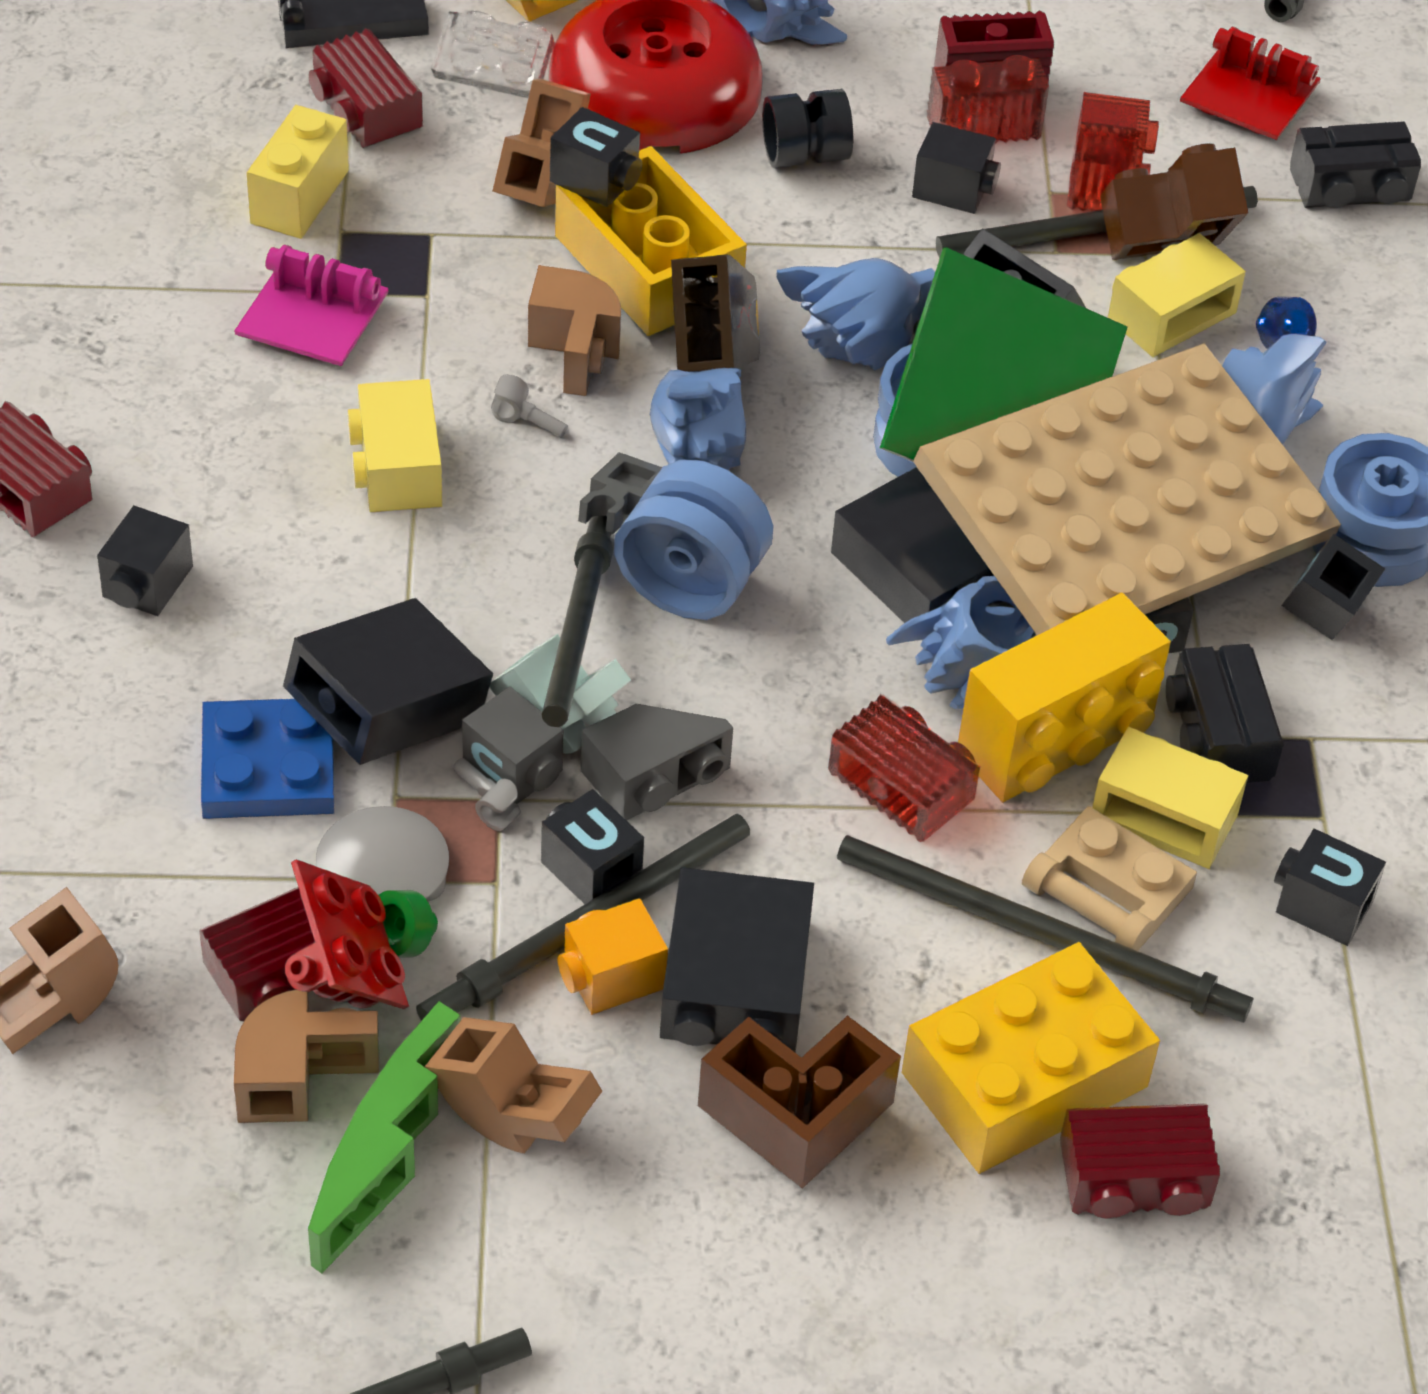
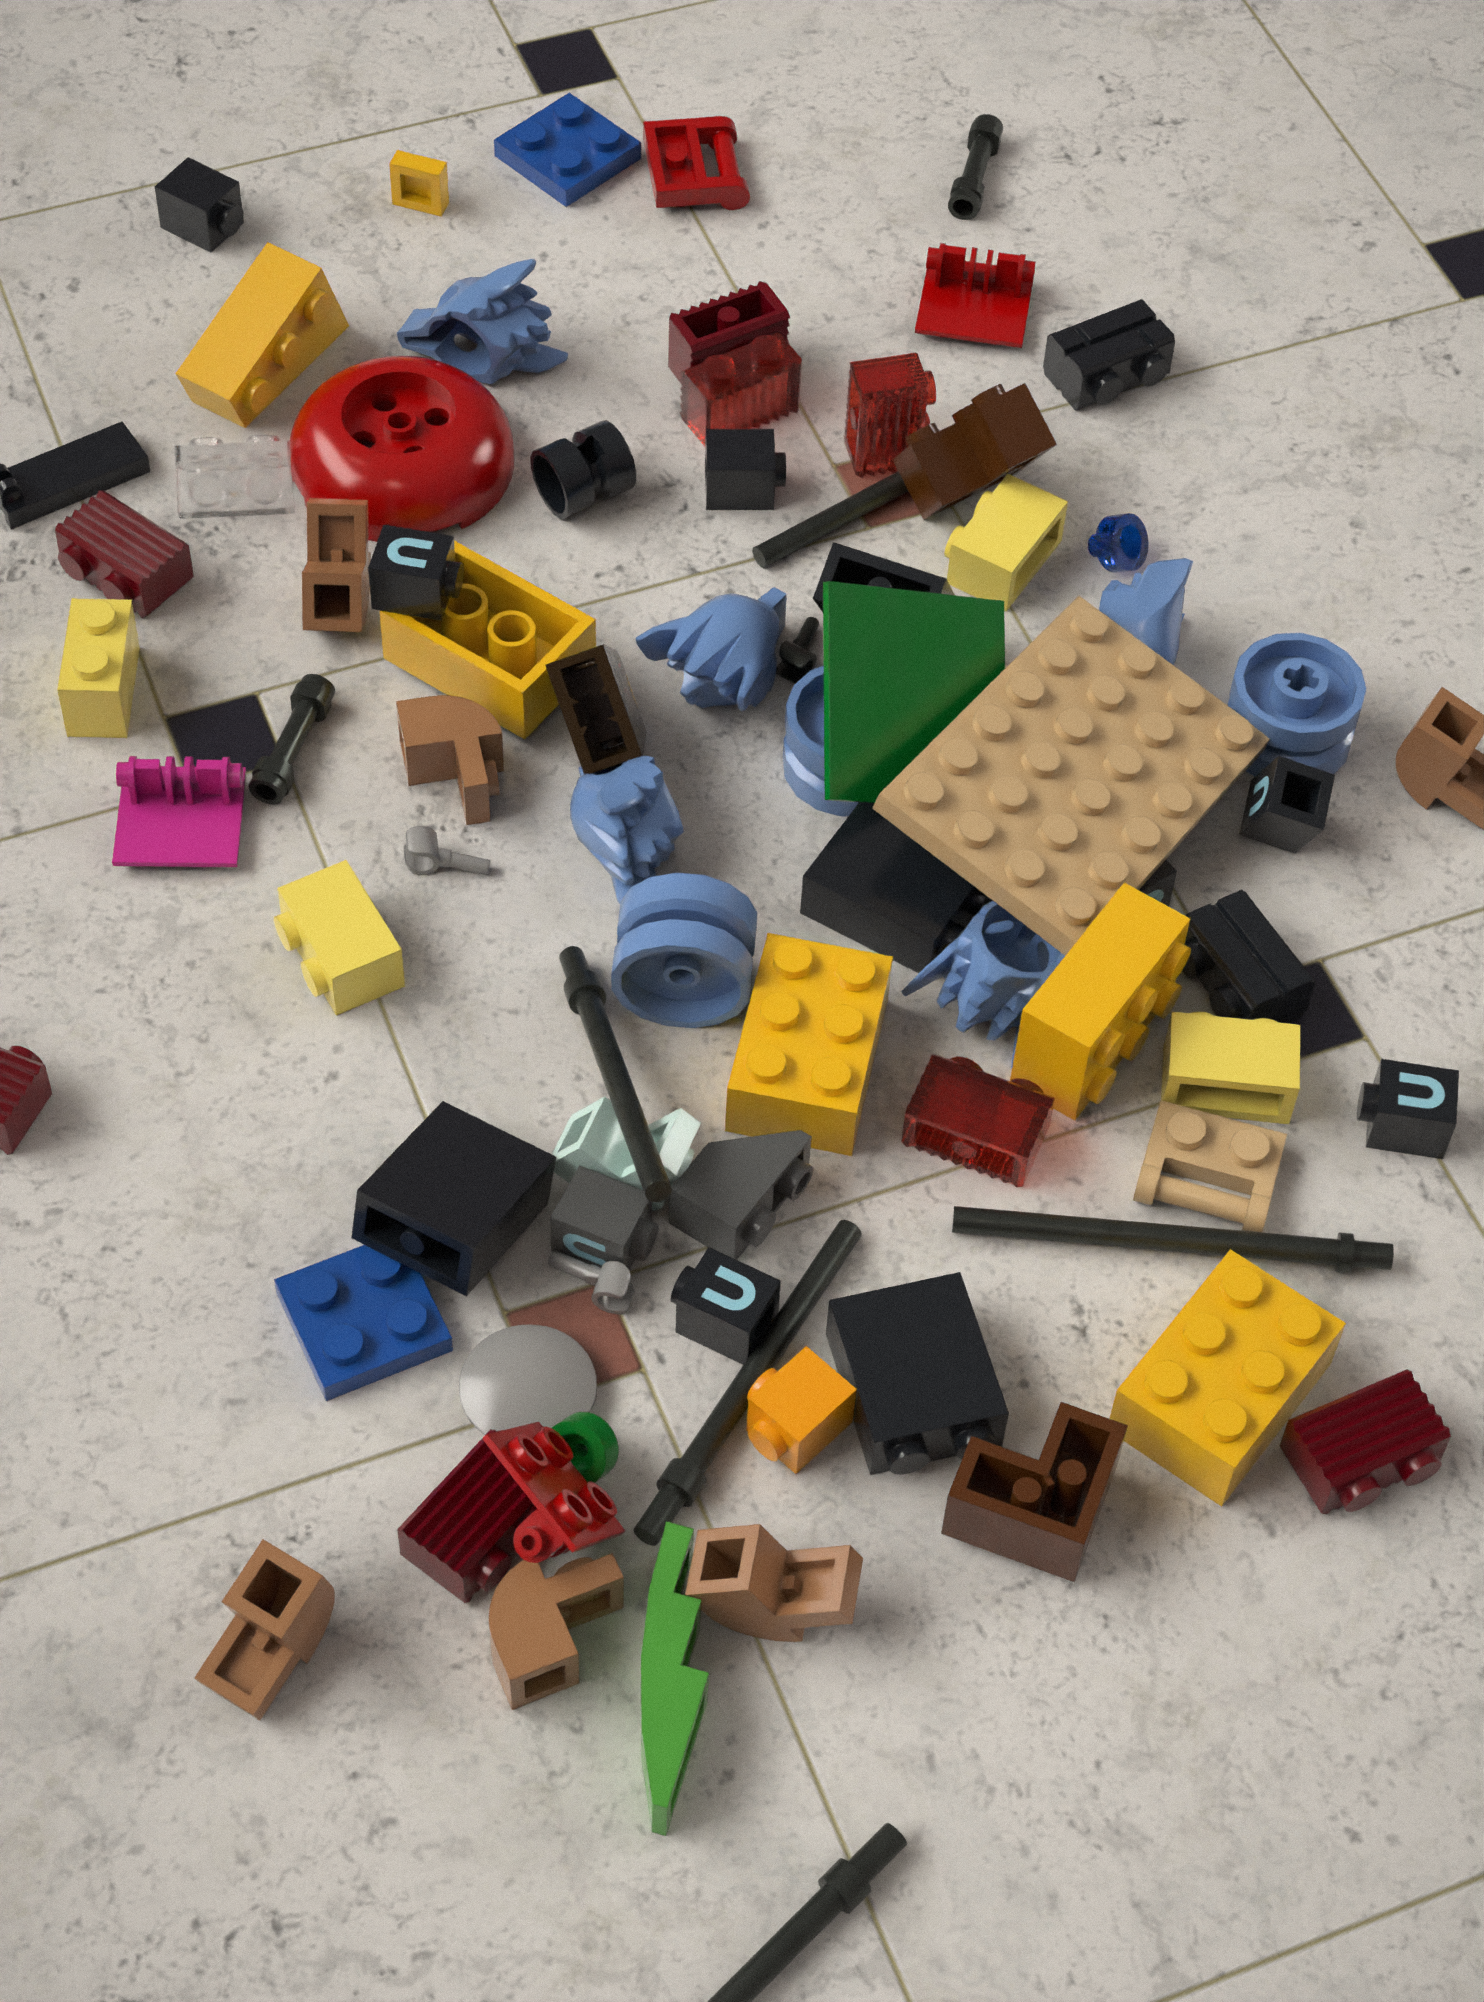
camera: 20 degrees left, 5 degrees up
black brick [97,505,193,617] -> none
dark grey plate [578,452,662,534] -> none
none -> pearl dark grey bar [248,674,335,805]
none -> yellow brick [725,933,893,1156]

